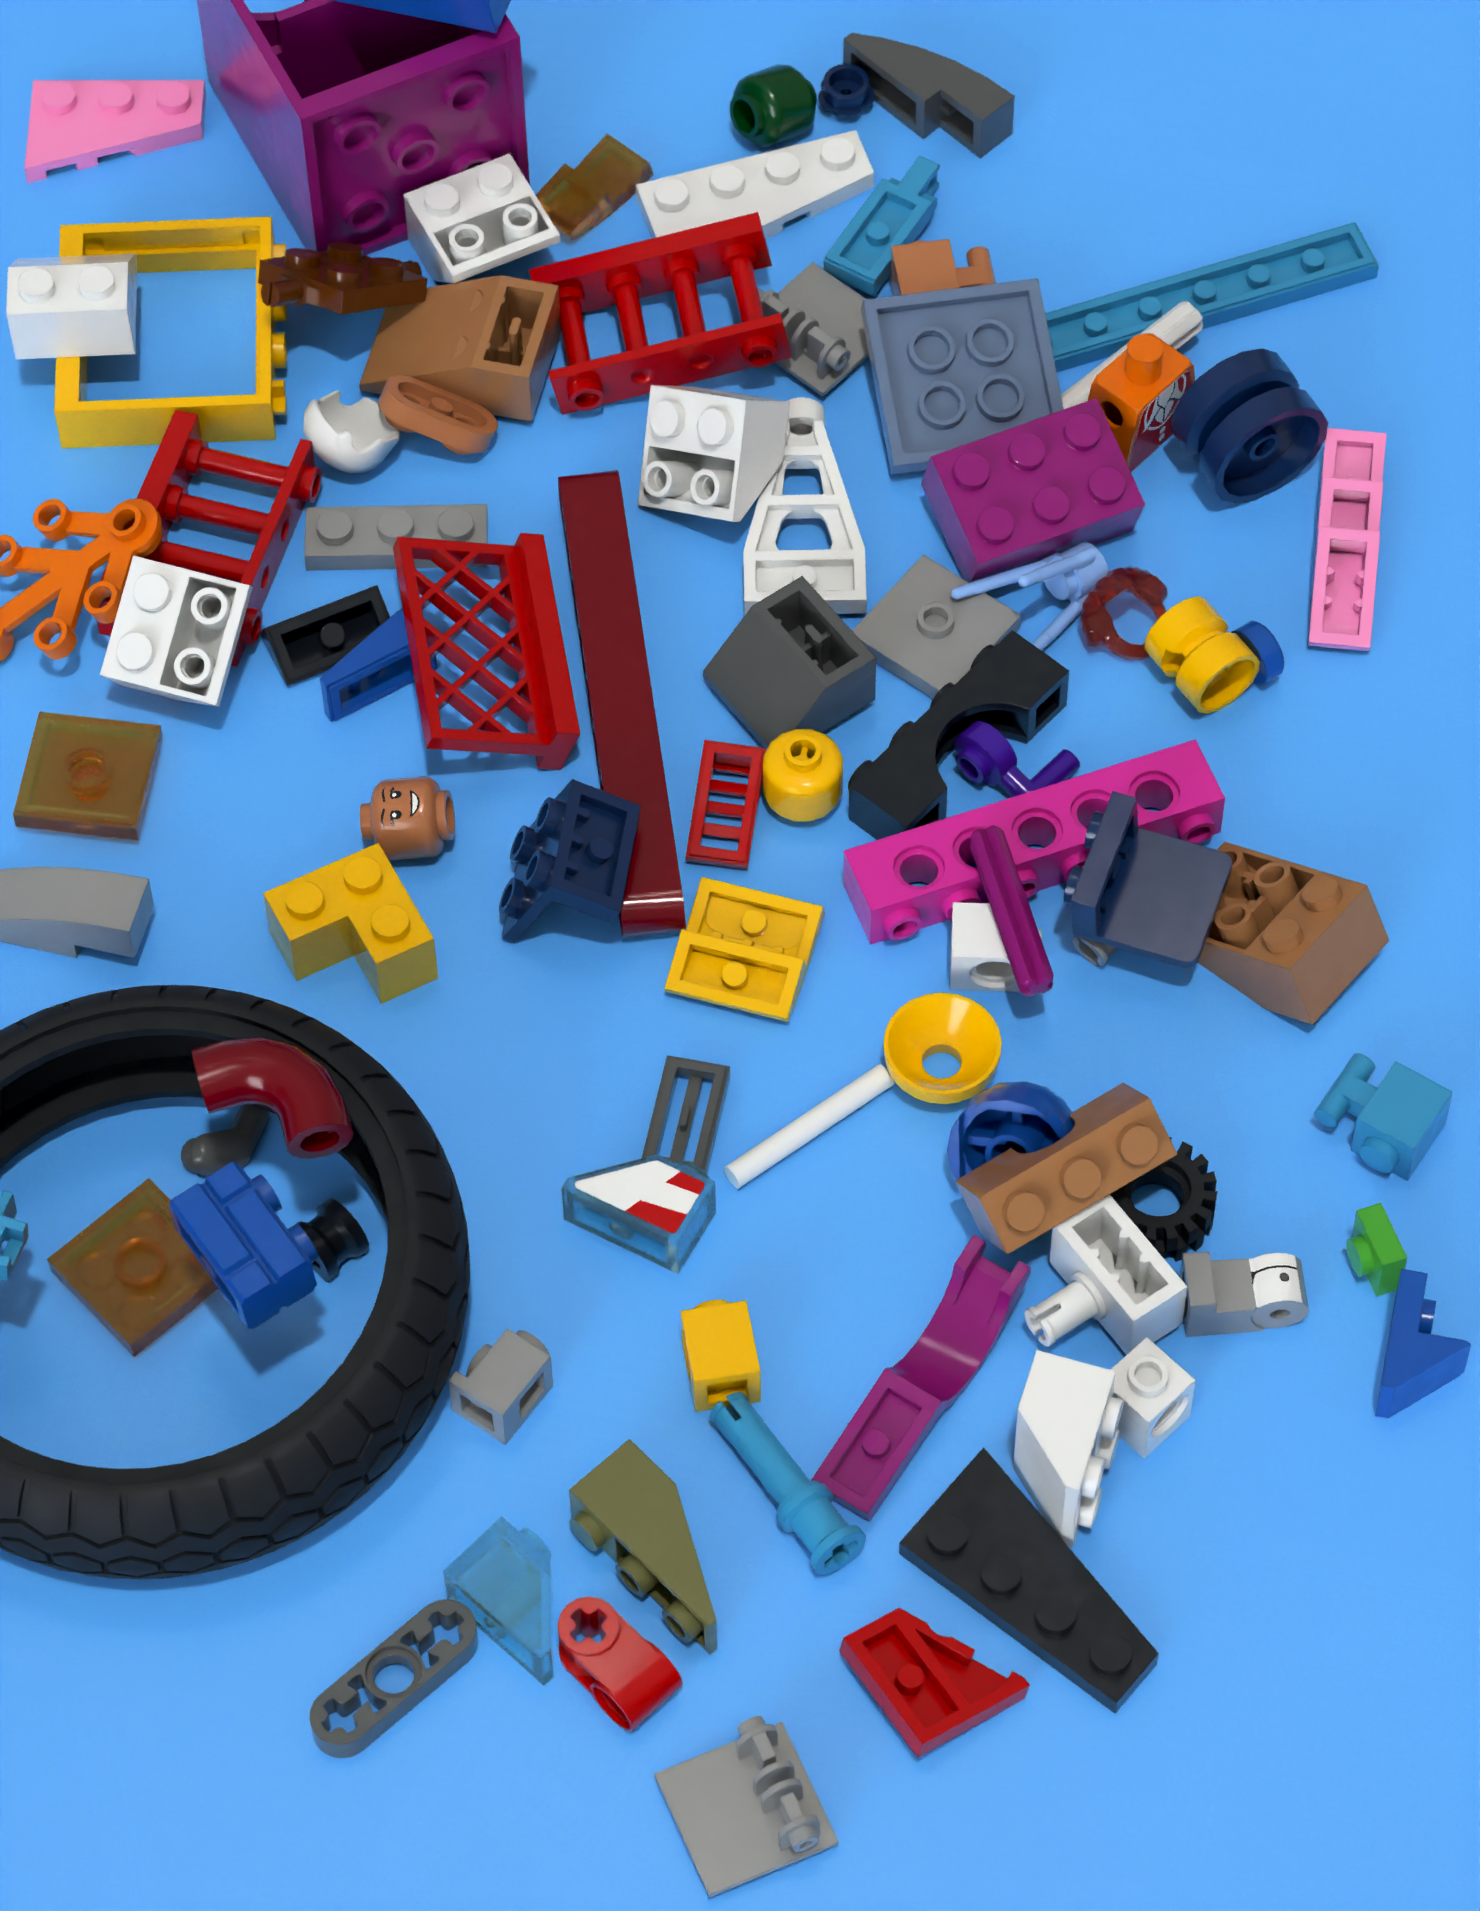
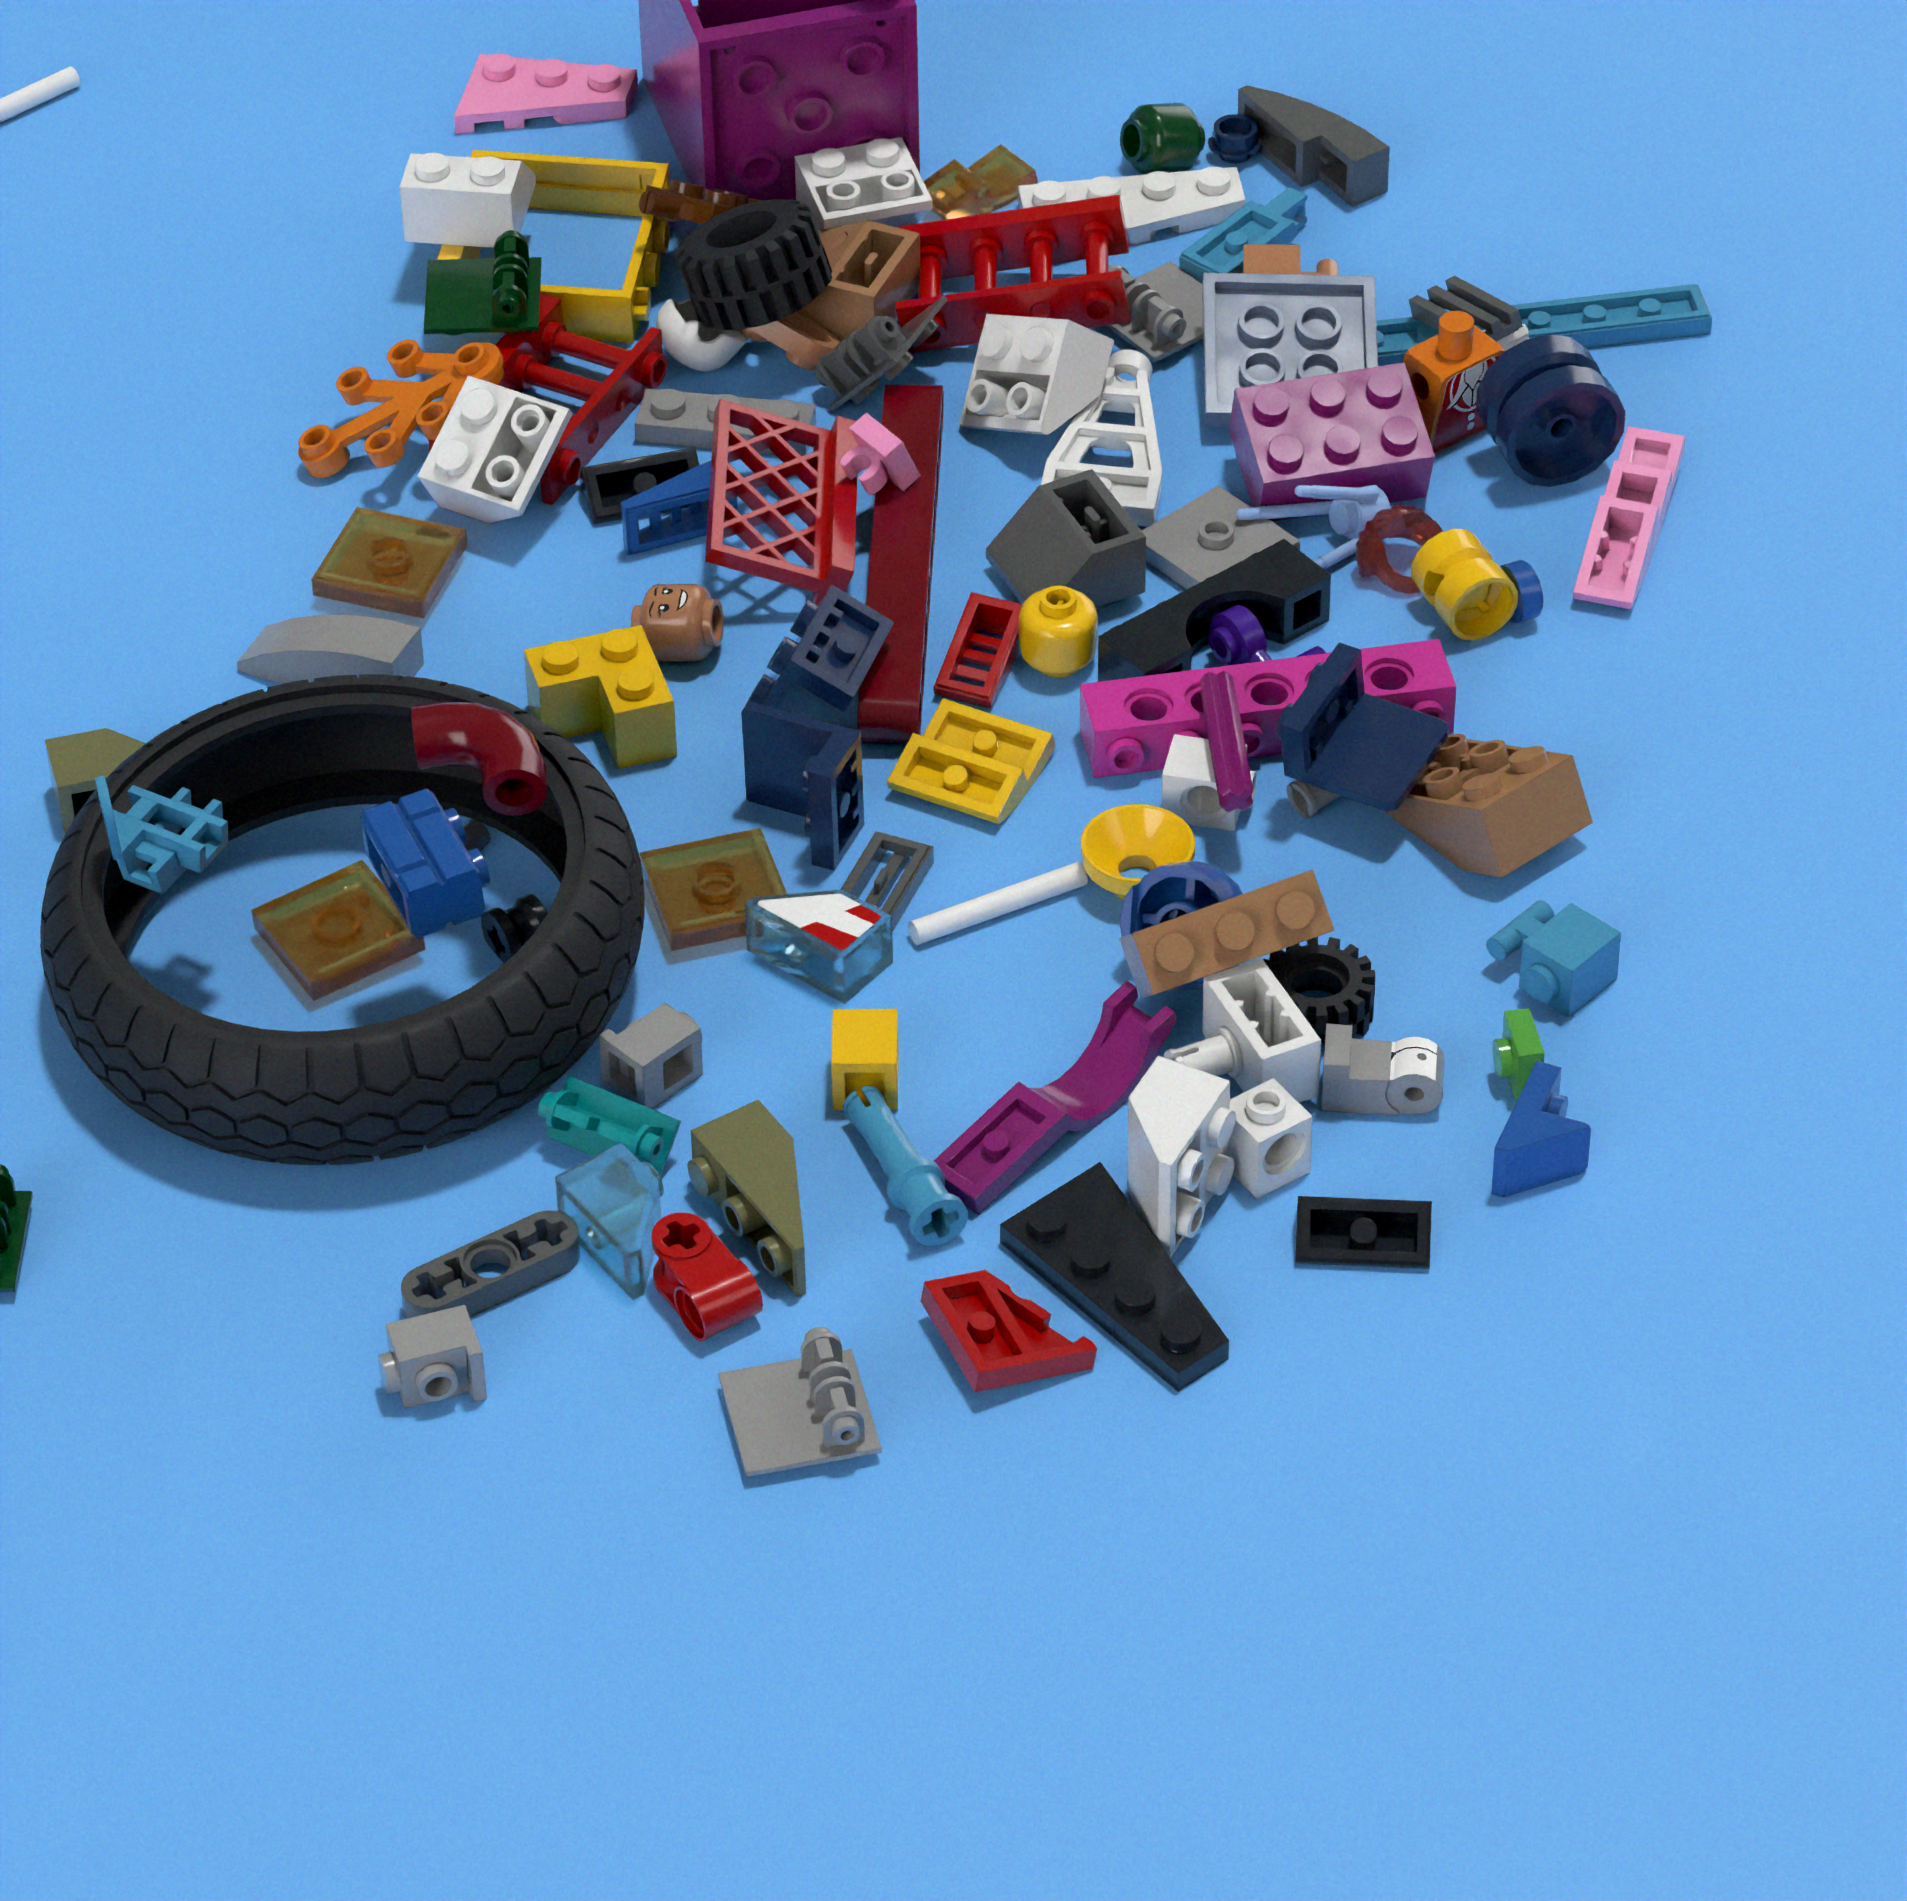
camera: 10 degrees right, 15 degrees down
none -> light grey brick [378,1305,487,1409]
none -> dark green hinge [424,230,542,336]
none -> teal hinge [538,1075,681,1183]
none -> clear orange plate [639,828,789,951]
none -> black tyre [675,199,832,331]
none -> dark blue bracket [741,702,864,871]
none -> dark grey hinge [815,296,948,413]
none -> bright pink tile [840,413,921,495]
none -> black slope [1295,1196,1432,1269]
none -> dark grey tile [1408,275,1523,342]

